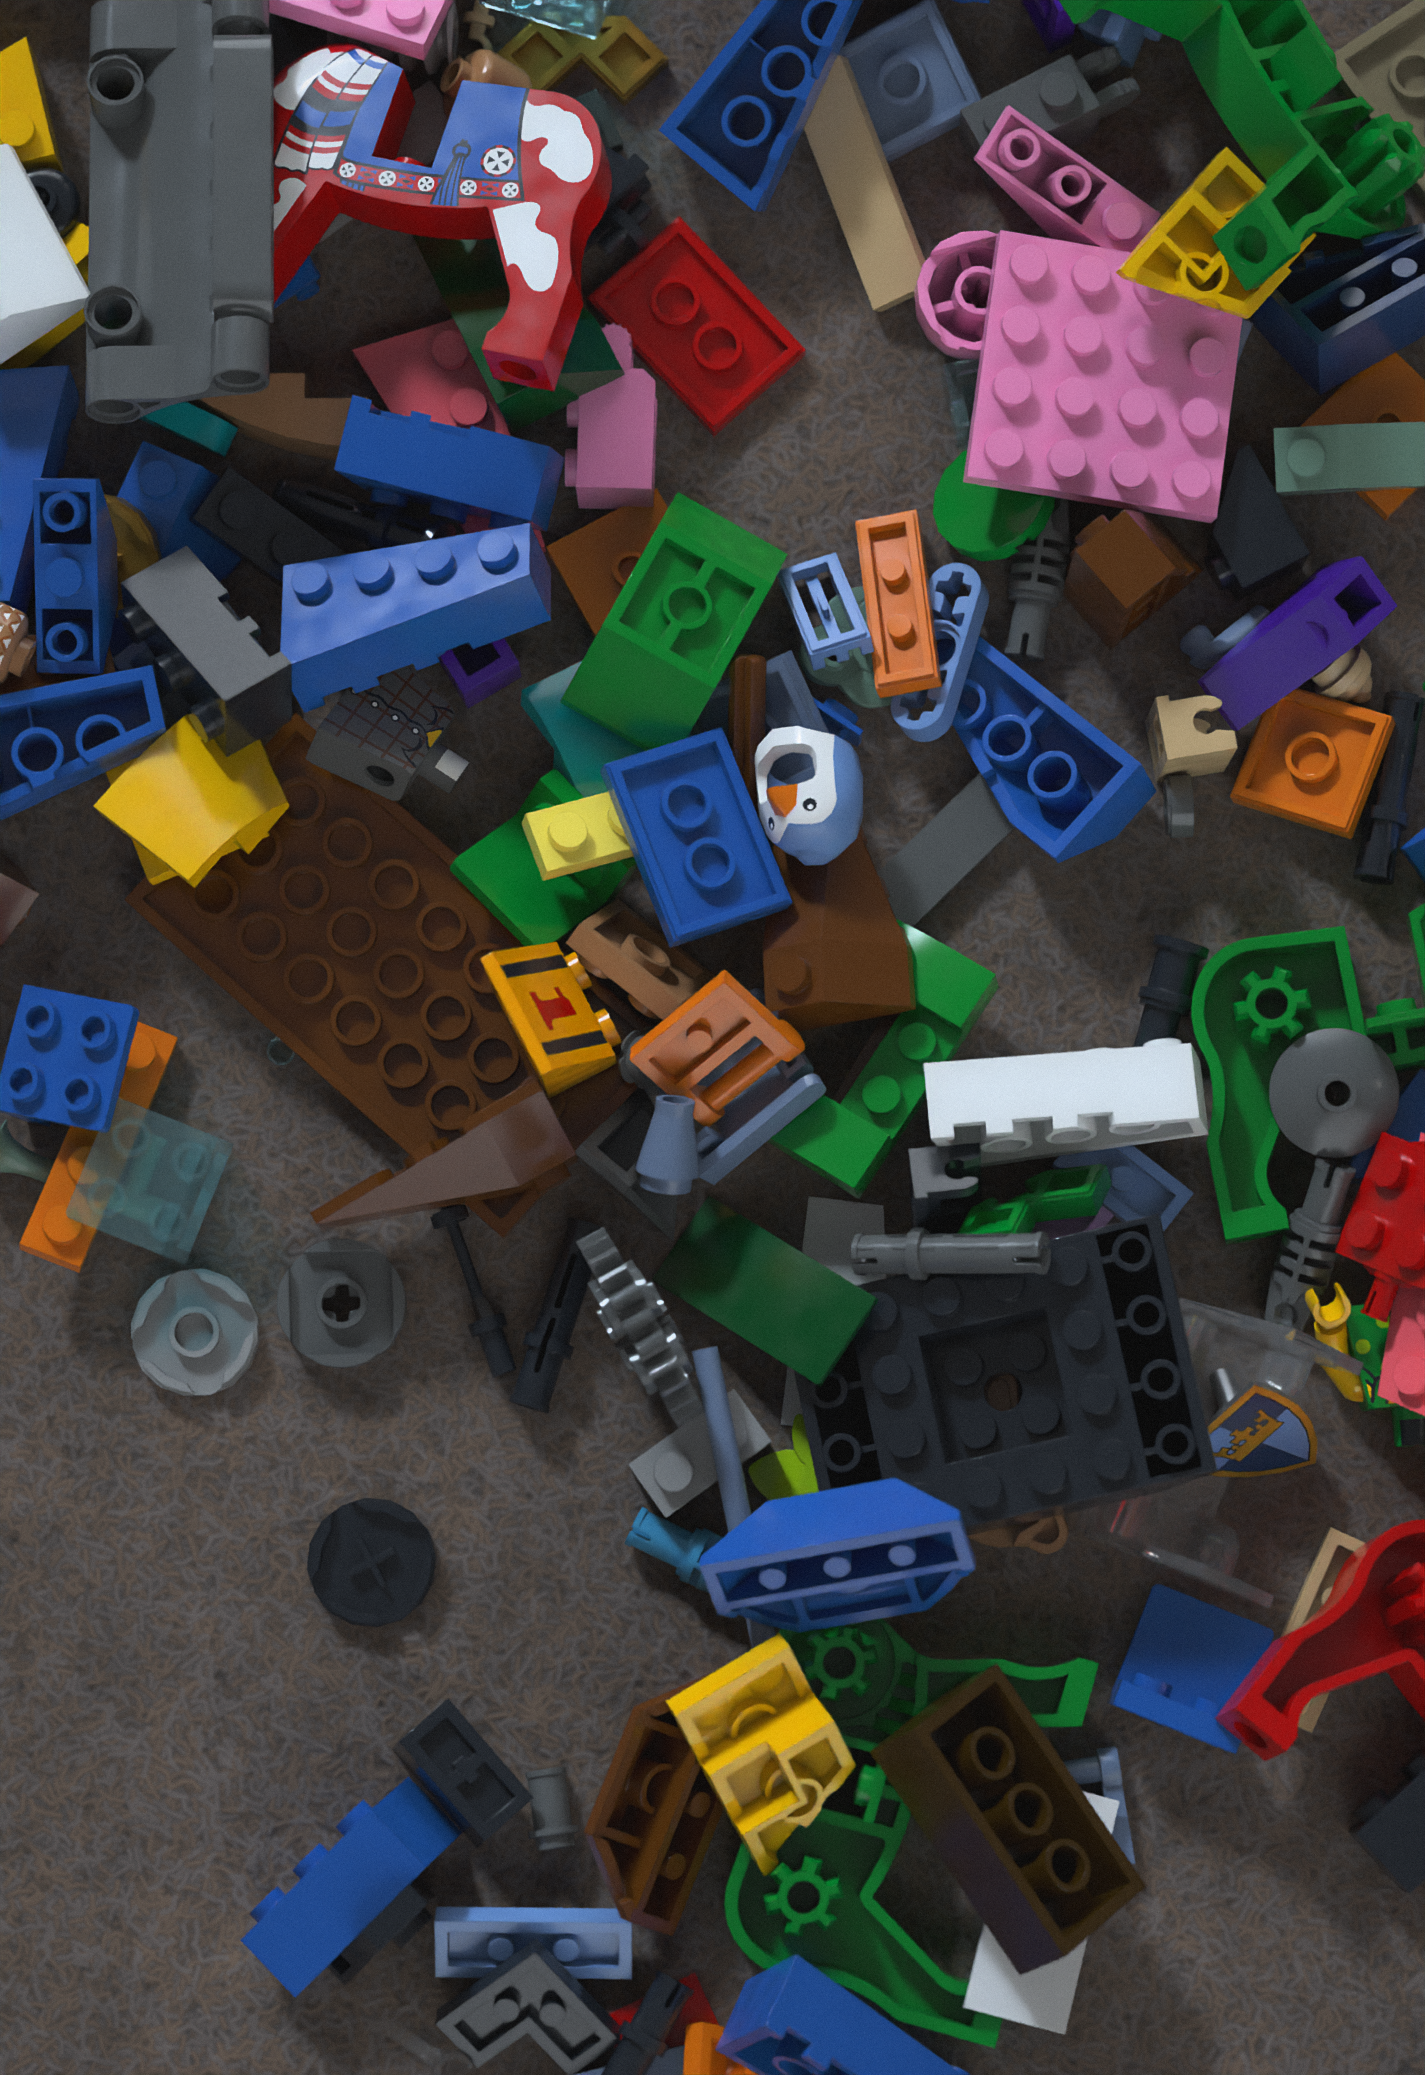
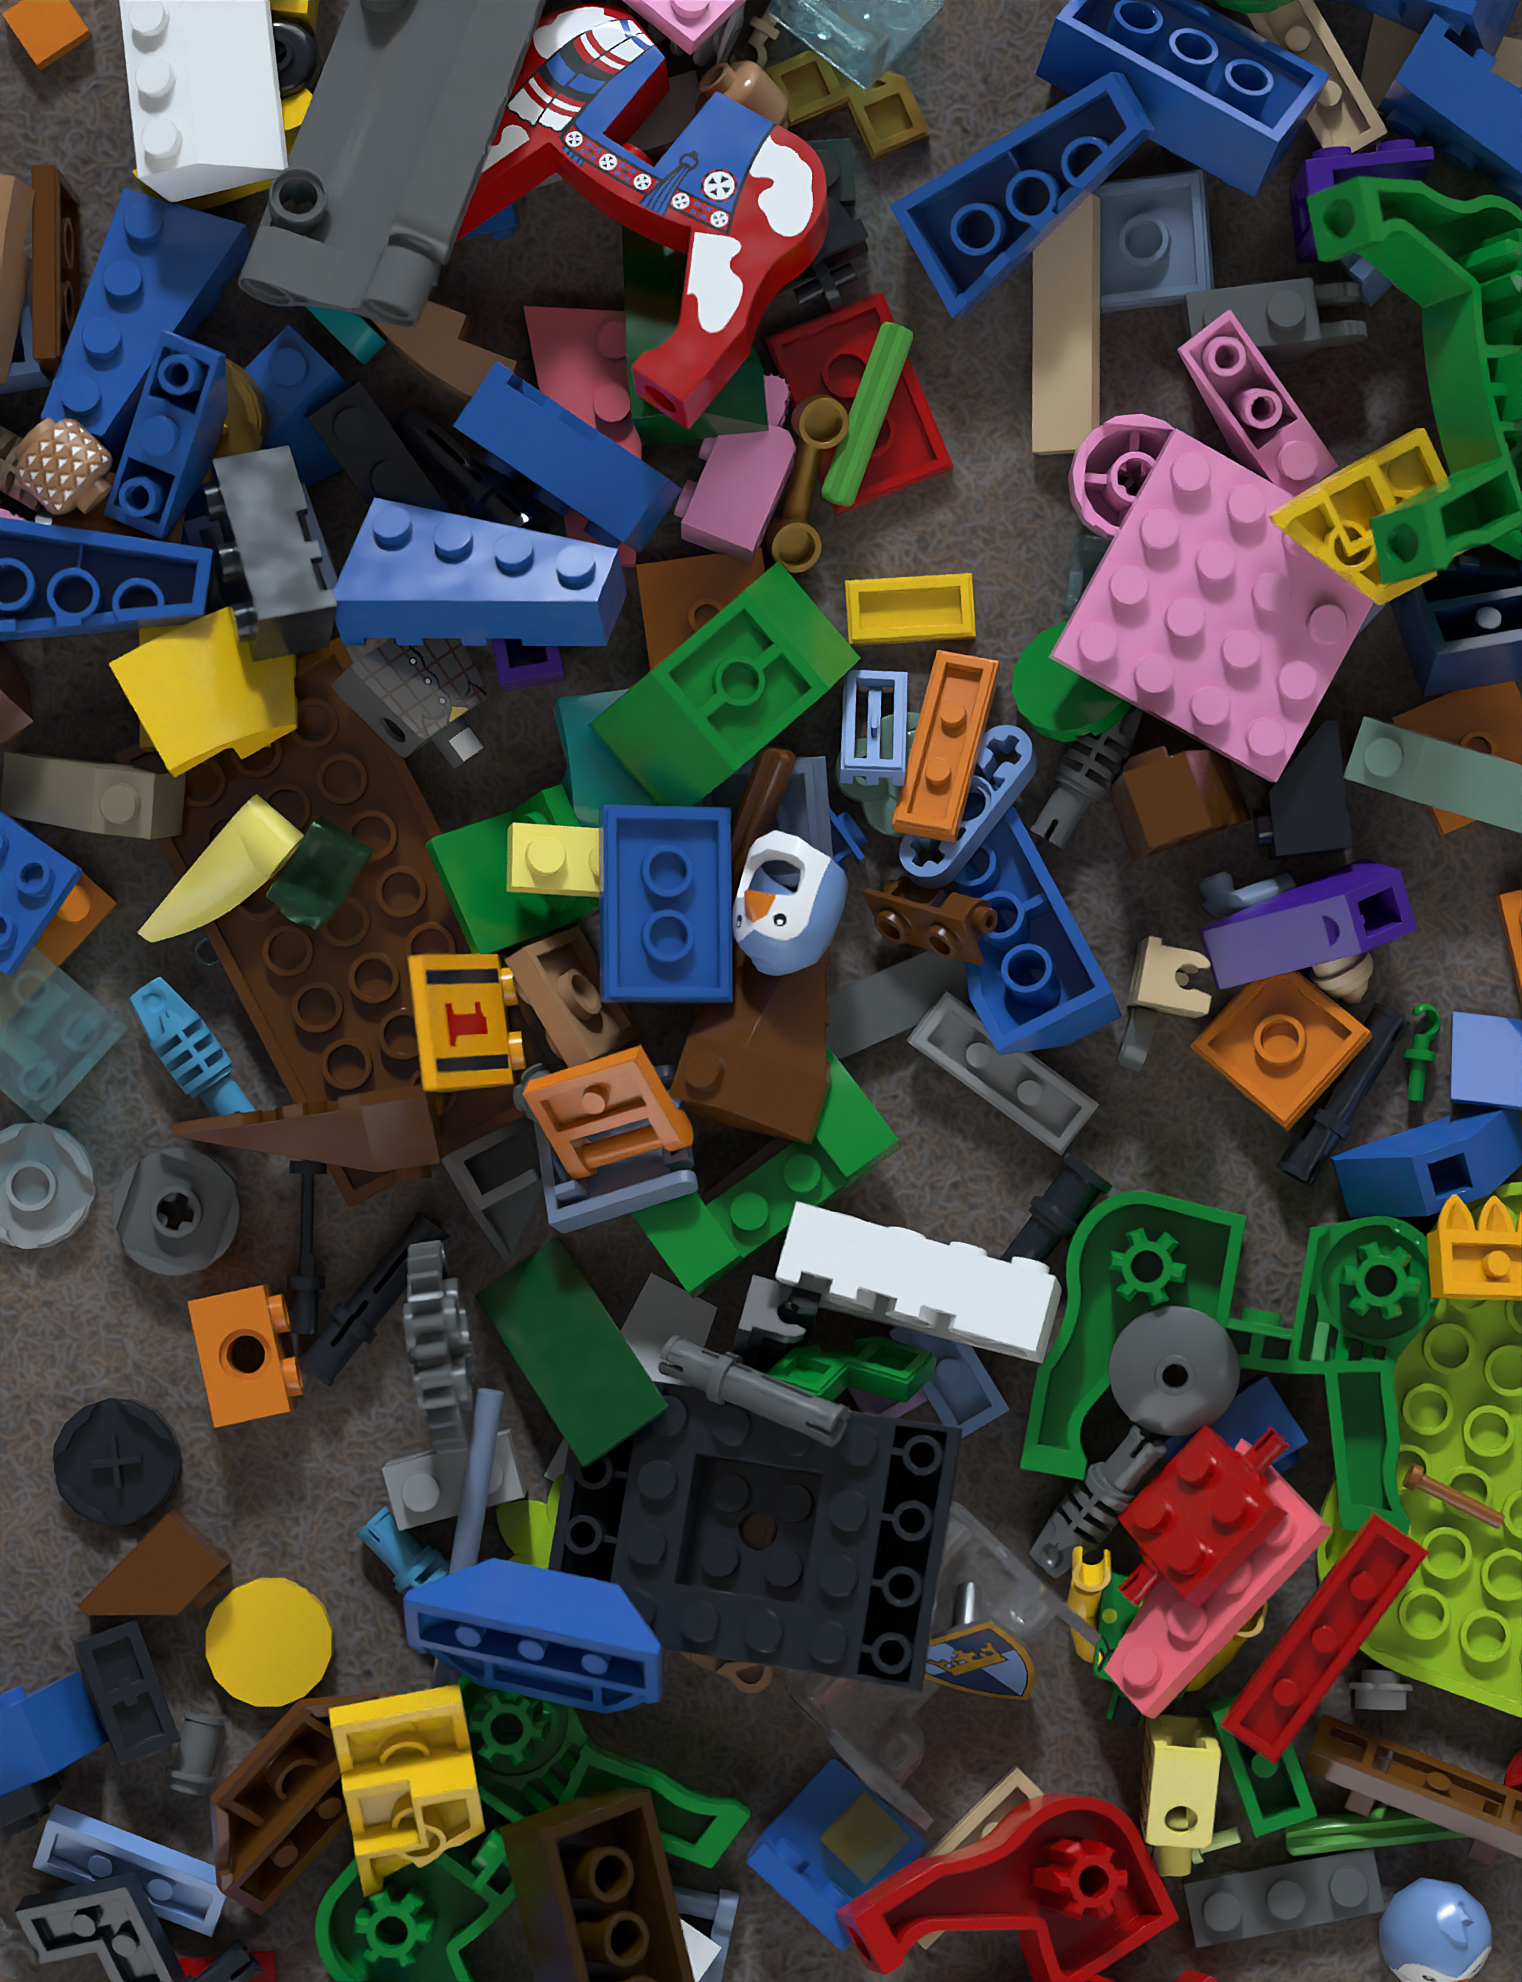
camera: 25 degrees right, 5 degrees up
sand blue cone [635,1094,699,1195] -> none
none -> dark tan slope [1,751,186,840]
none -> reddish brown slope [77,1509,231,1615]
none -> dark azure hinge [128,977,256,1117]
none -> light yellow piece [137,794,306,943]
none -> orange brick [187,1283,304,1428]
none -> yellow tile [206,1578,334,1707]
none -> clear green bracket [266,816,374,930]
none -> pearl gold bar [766,394,849,573]
none -> clear yellow tile [820,1790,911,1885]
none -> bright green axle [821,322,913,507]
none -> yellow tile [845,573,976,646]
none -> reddish brown hinge [863,876,998,966]
none -> light grey tile [907,989,1099,1155]

